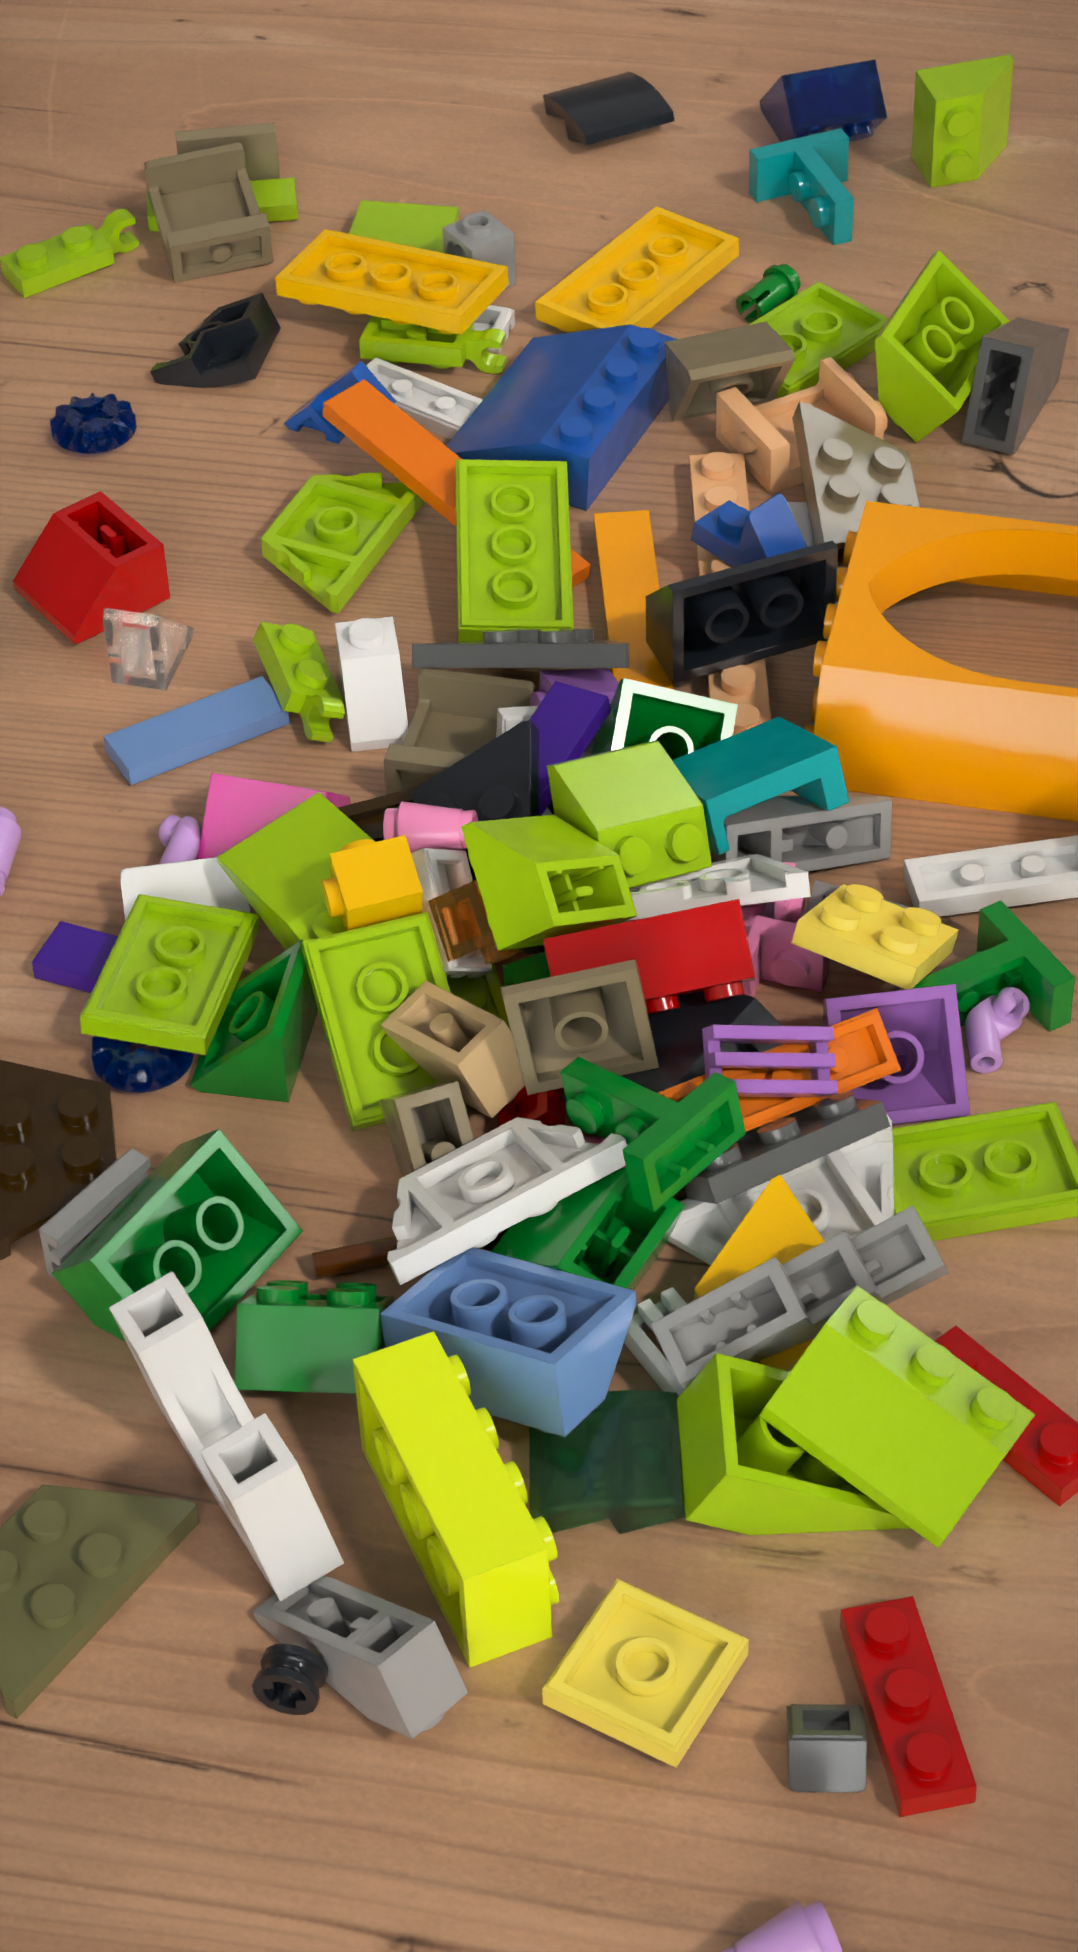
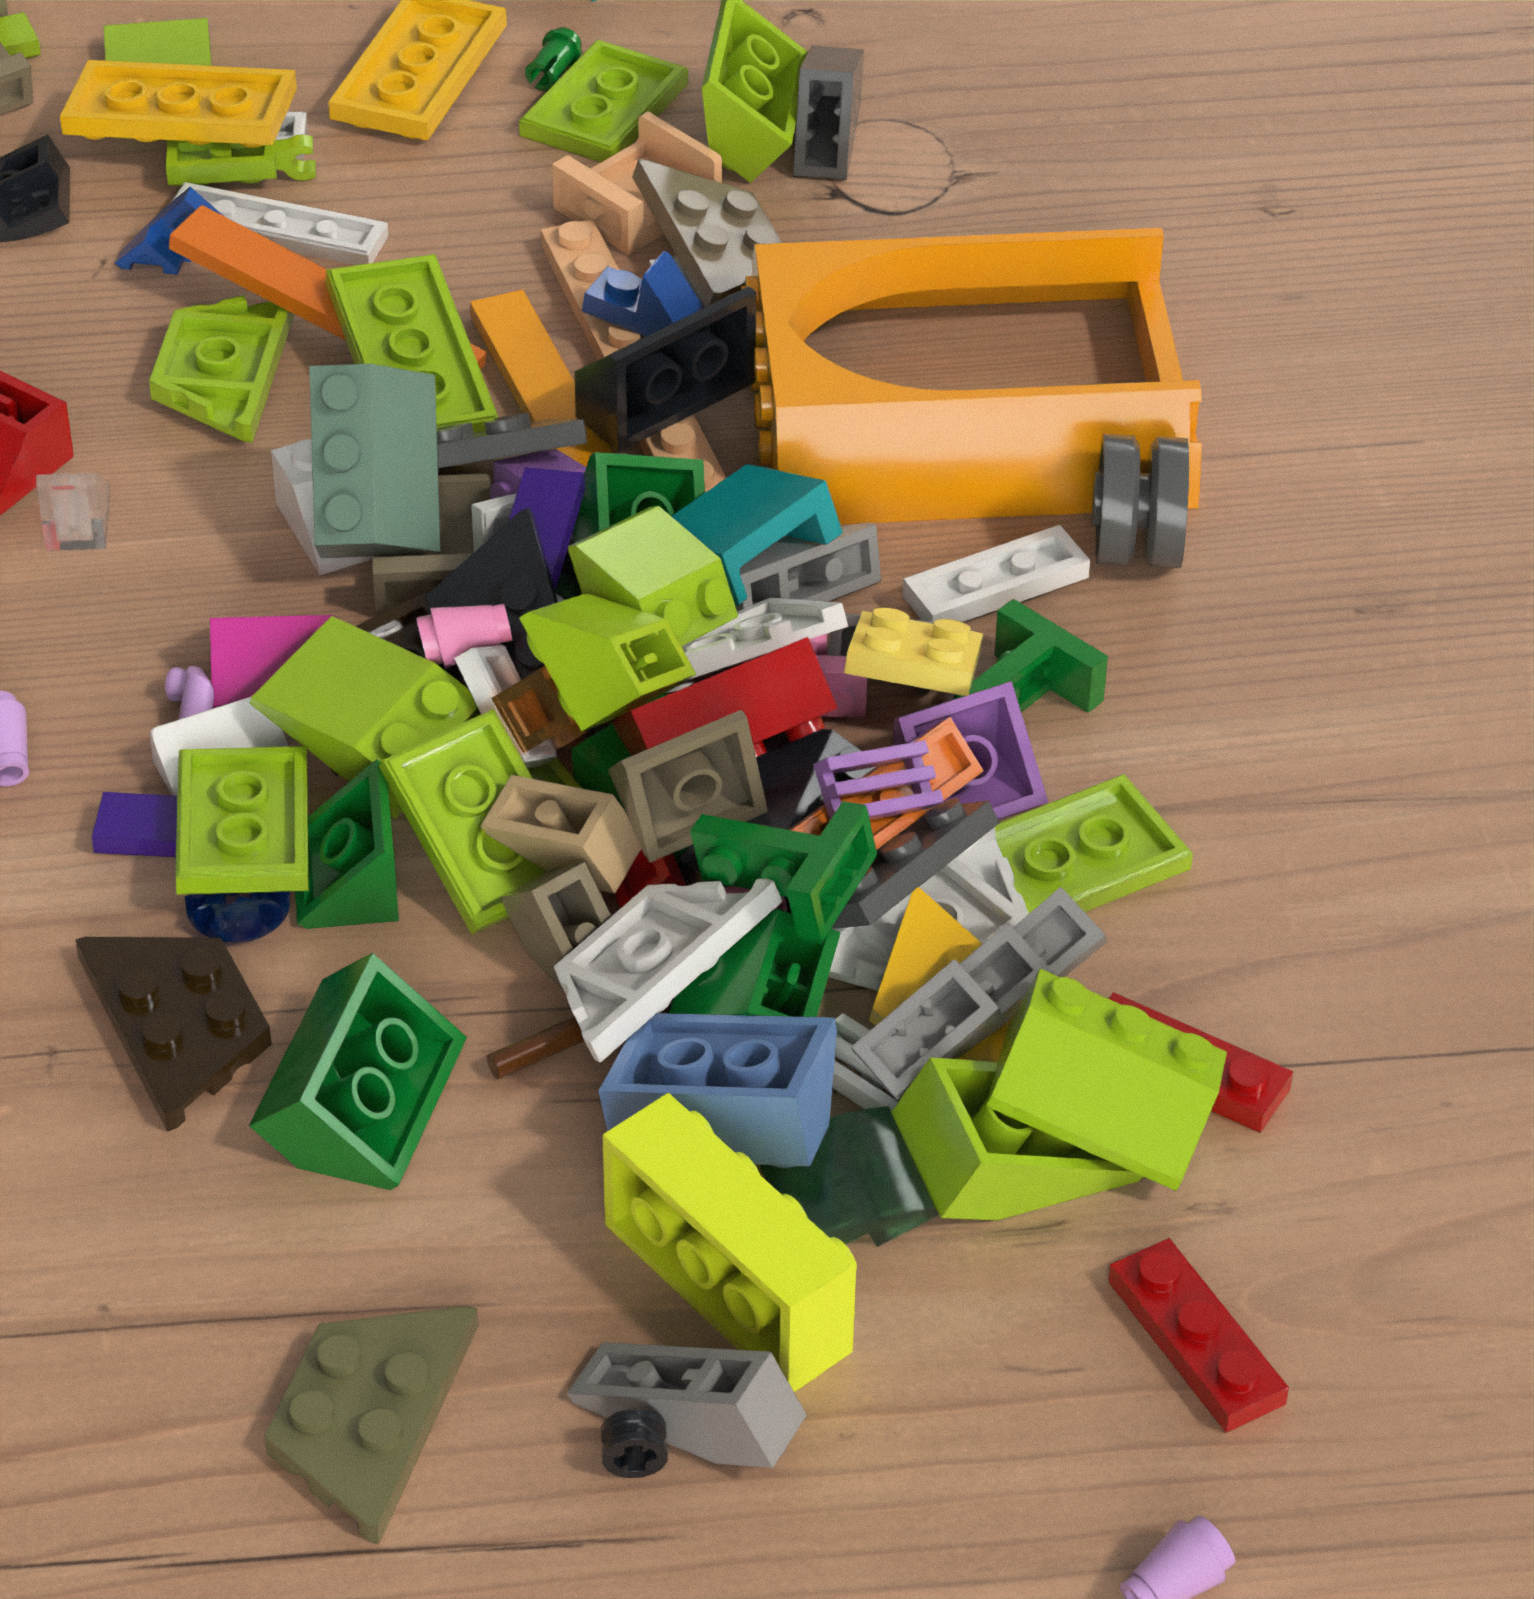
camera: 20 degrees left, 0 degrees up
light grey tile [39,1148,151,1279] -> none
medium blue tile [103,676,290,785] -> none
white arch [109,1271,344,1602] -> none
green slope [235,1280,394,1394] -> none
lime plate [253,622,345,743] -> none
yellow brick [321,835,423,931] -> none
light grey brick [443,210,516,290] -> none
blue slope [446,324,677,511] -> none
light yellow plate [542,1579,749,1768] -> none
dark tan slope [664,321,795,422] -> none
dark grey slope [786,1704,867,1793] -> none
lavender arm [965,987,1030,1074] -> none
none -> sand green slope [309,364,441,558]

